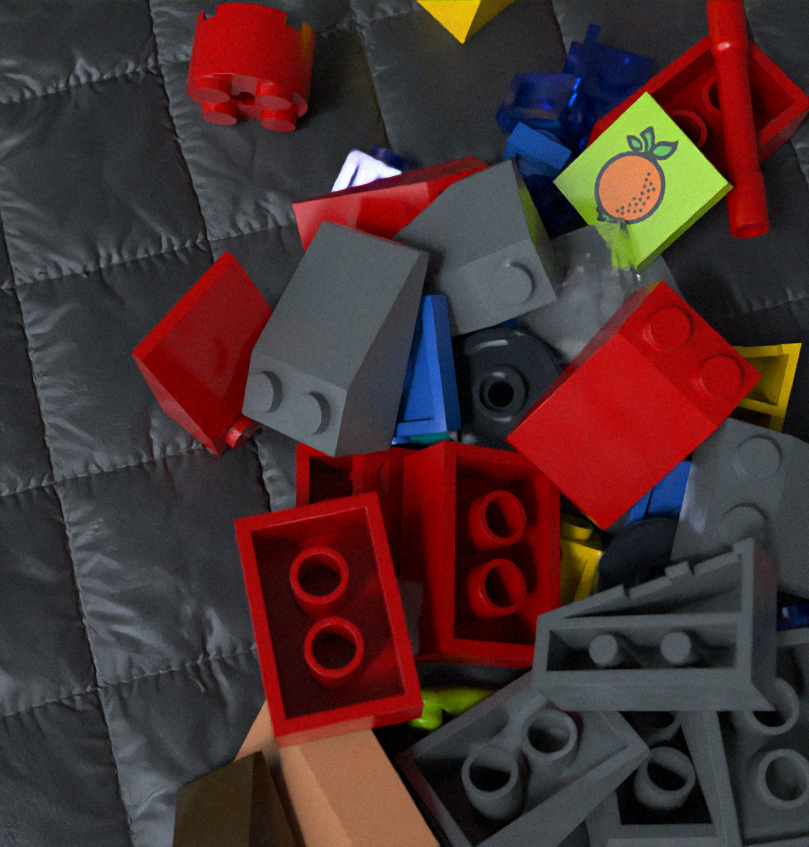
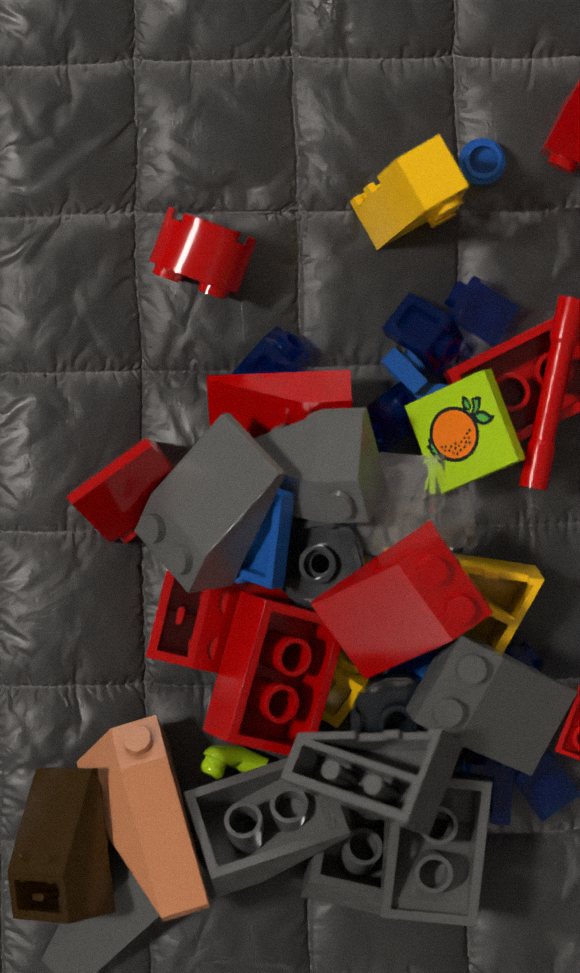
camera: 20 degrees right, 15 degrees up
red brick [234,491,424,749] -> none

